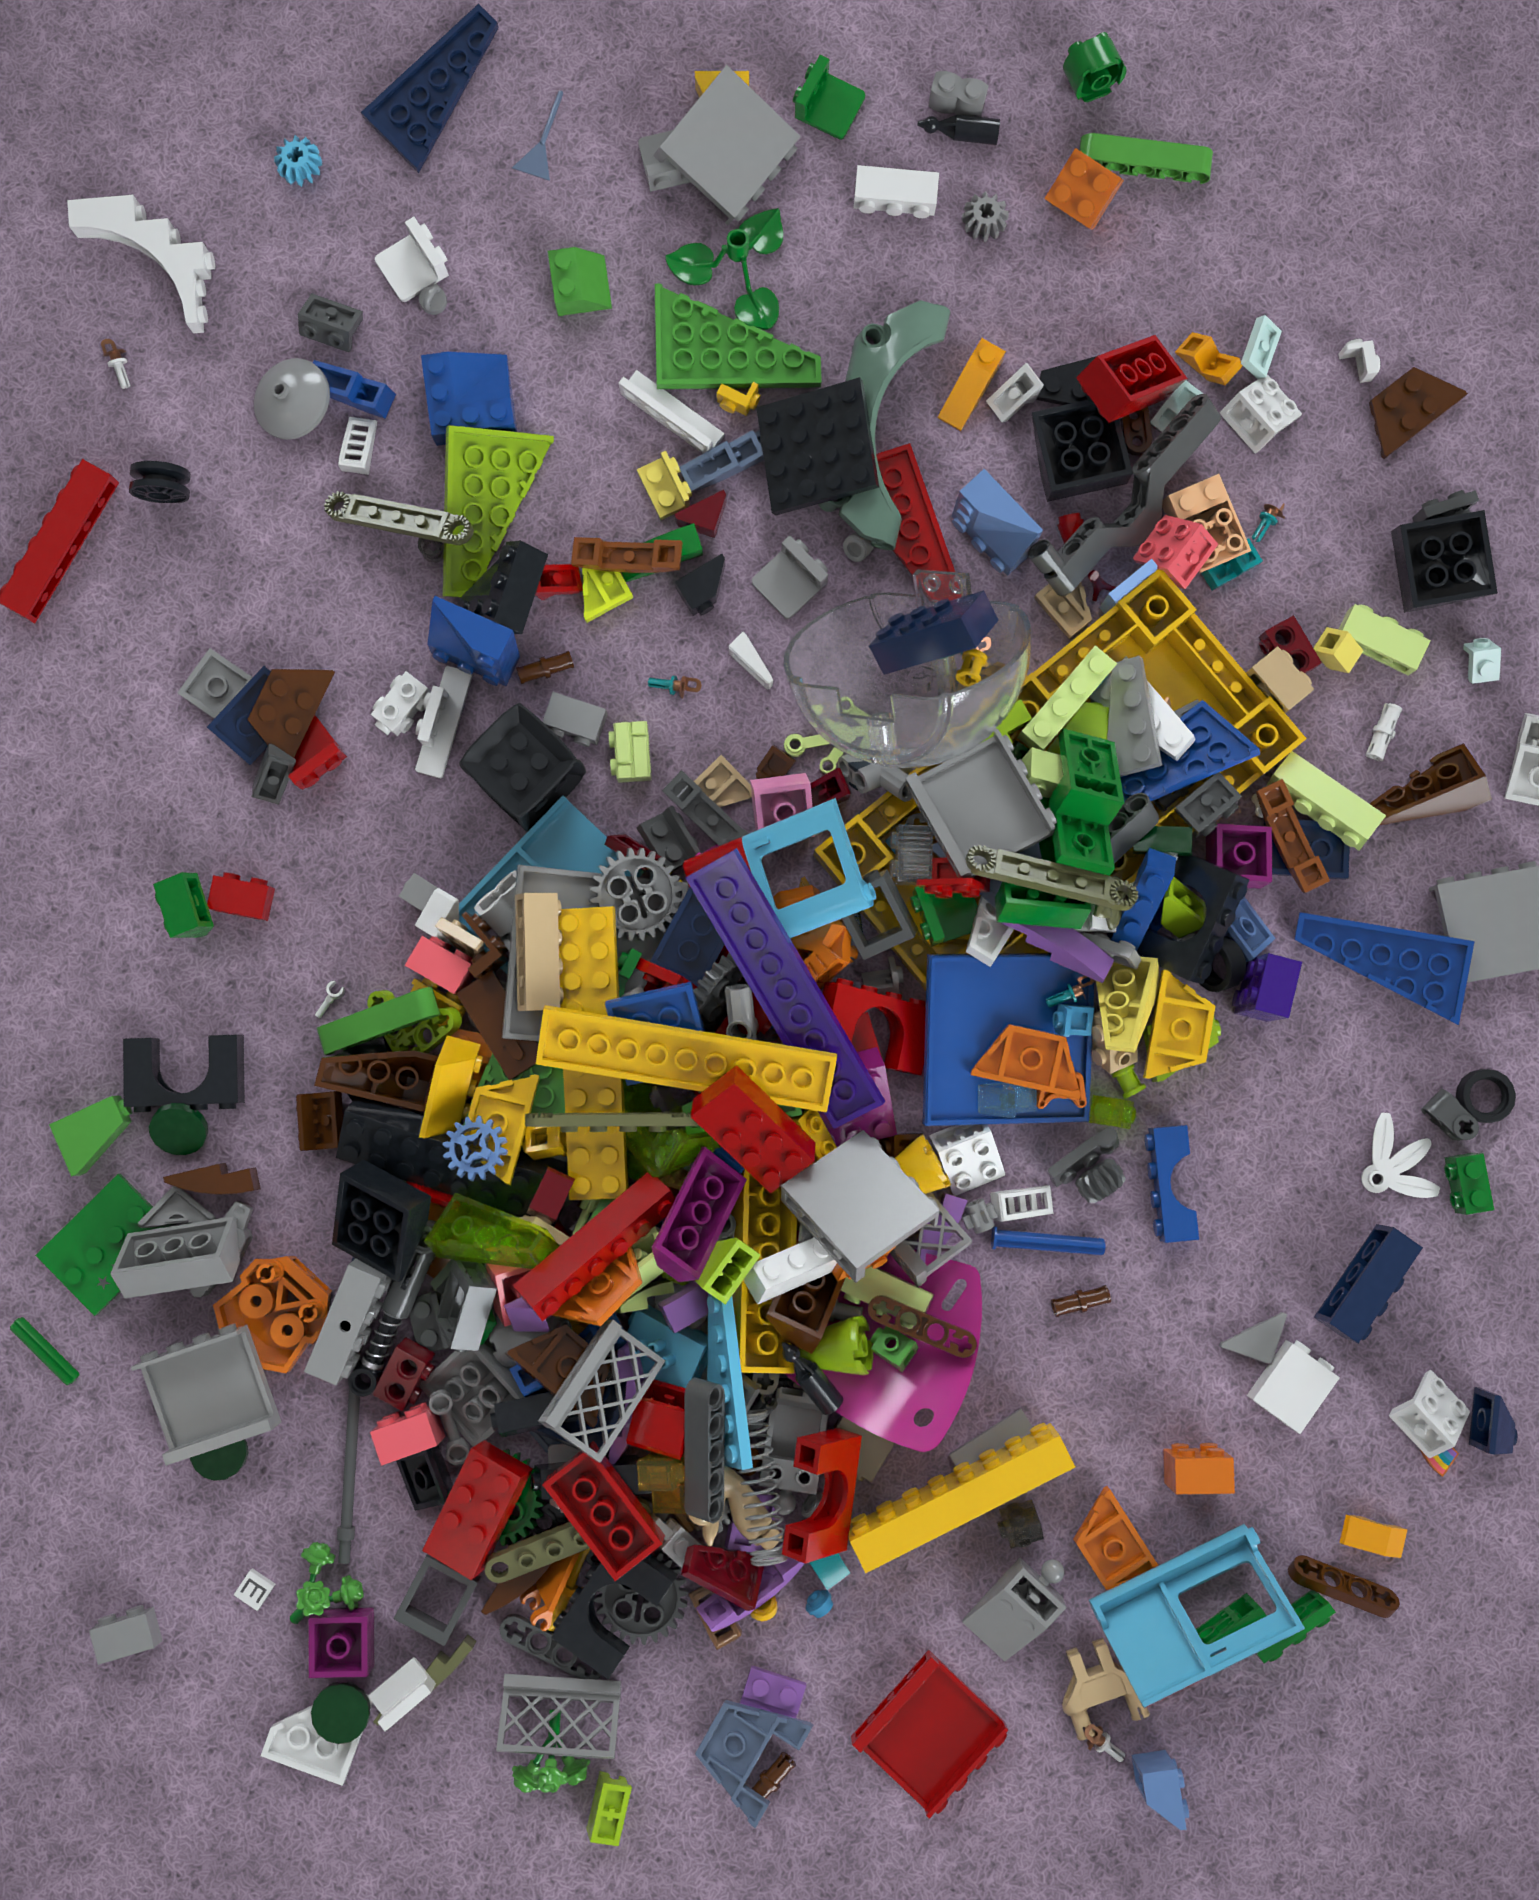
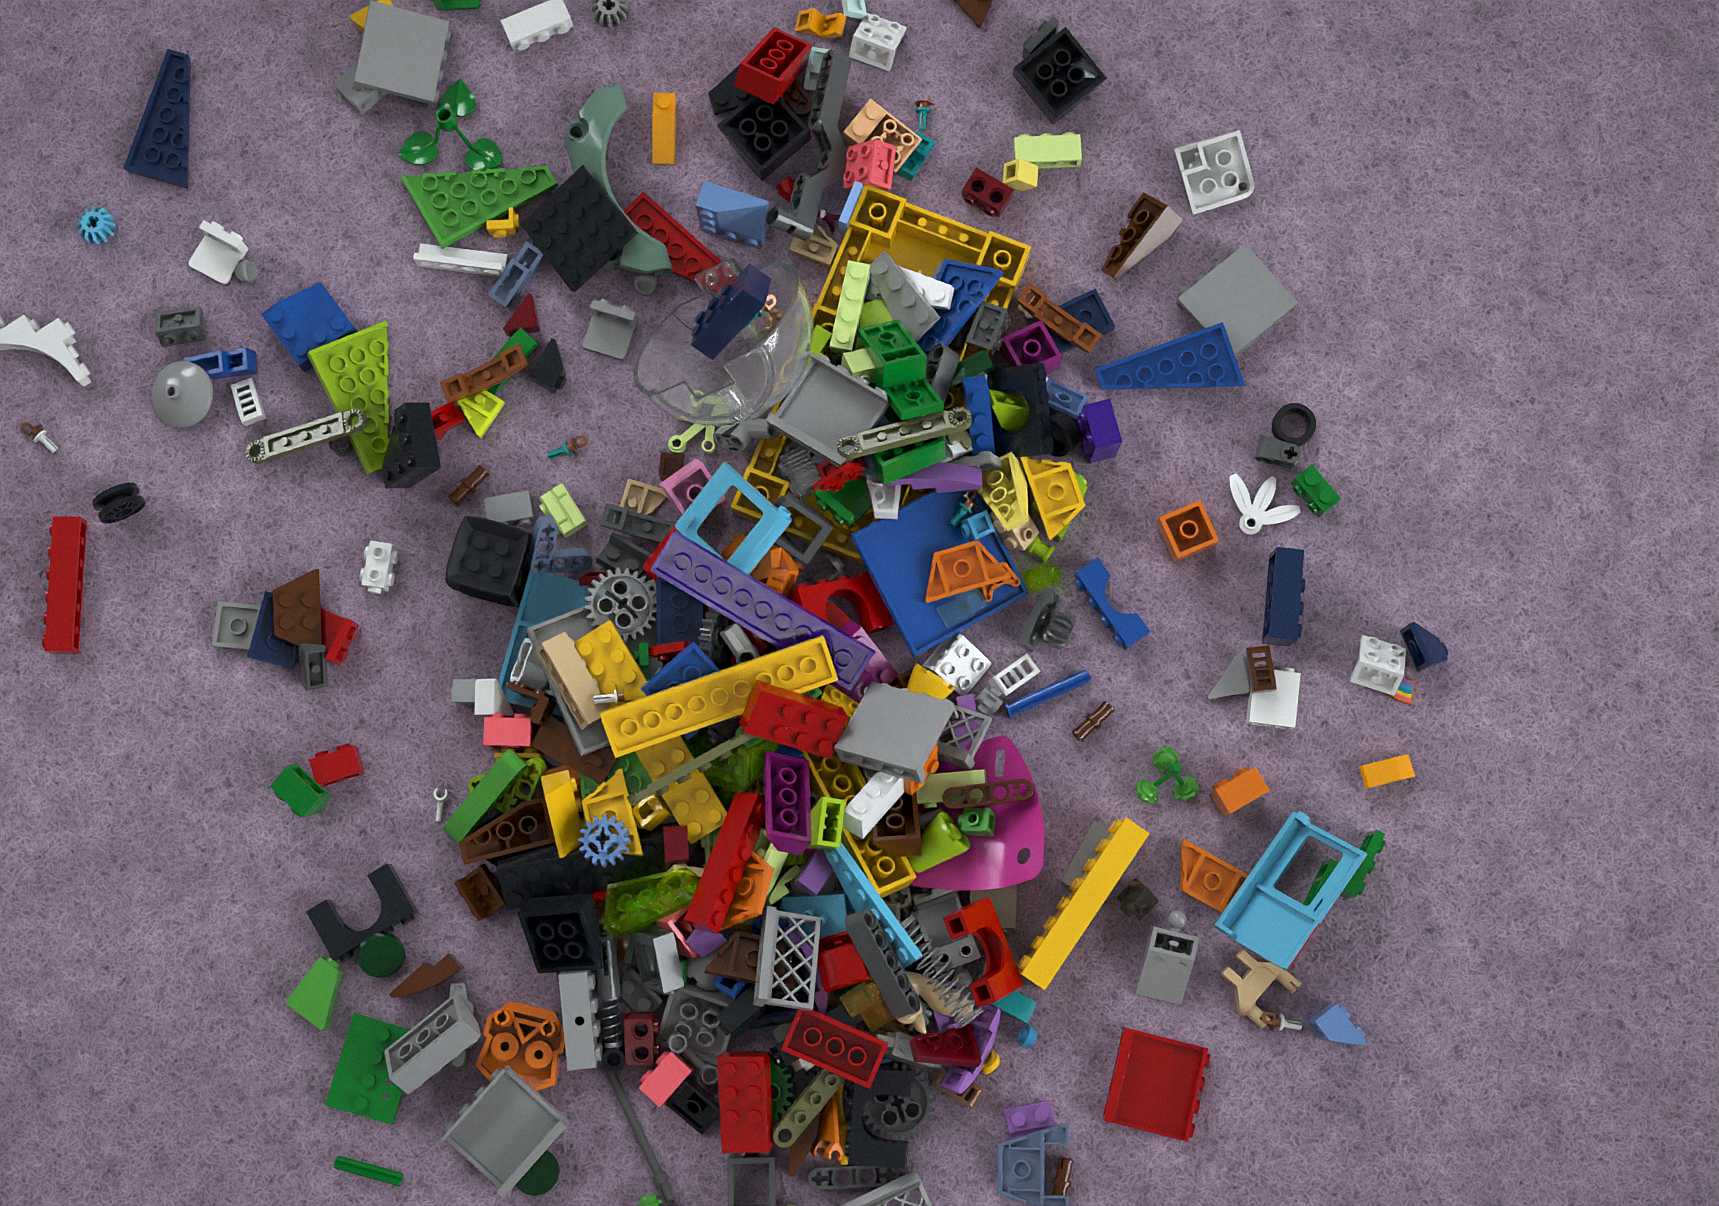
camera: 25 degrees left, 5 degrees down
light grey tile [138,1186,216,1228] -> none
white bracket [415,666,473,779] -> none
blue slope [427,596,520,686] -> none
tan wing [435,917,485,958] -> none
sand blue piece [512,90,563,181] -> none
bright green slope [548,247,612,316] -> none
light yellow bracket [637,451,692,520] -> none
white slope [729,632,773,689] -> none
black wheel [781,1341,843,1415] -> none
dark red slope [810,768,851,807] -> none
yellow bush [955,649,987,687] -> none
white slope [986,363,1044,422] -> none
tan slope [1246,646,1314,713] -> none
yellowish green brick [1266,751,1386,851] -> none
reddish brown beam [1288,1555,1400,1618] -> none
white pin [1365,703,1402,761] -> none
light aqua bracket [1463,638,1501,684] -> none
none -> sand blue beam [527,515,592,574]
none -> white piece [593,688,634,706]
none -> bright green plant [1136,746,1200,805]
none -> orange brick [1156,500,1219,563]
none -> reddish brown slope [1246,645,1277,694]

